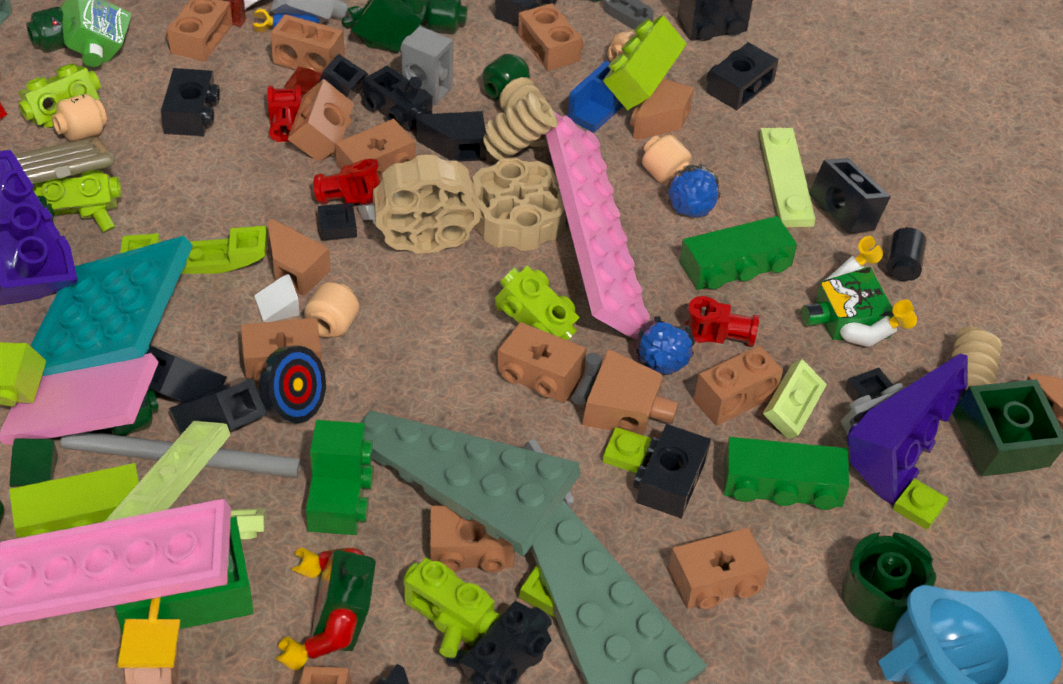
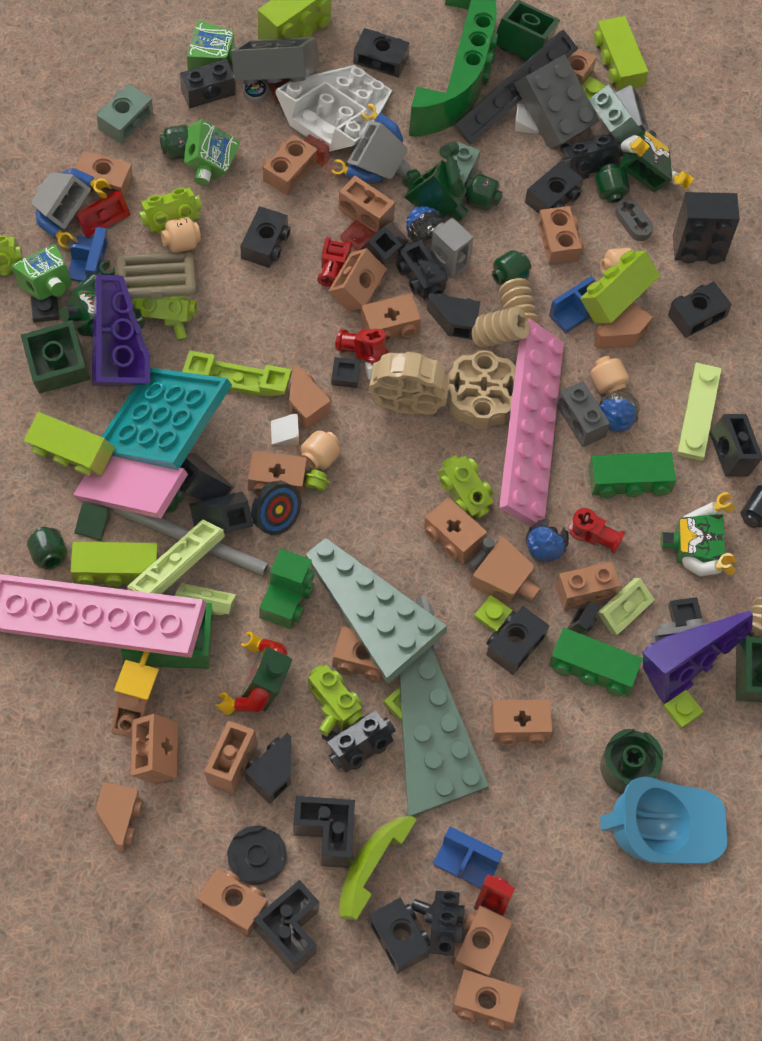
camera: 15 degrees right, 15 degrees up
none -> lime plate [304,469,330,491]
none -> clear smoke piece [406,206,446,247]
none -> dark grey brick [557,381,610,447]
none -> black plate [567,601,600,633]

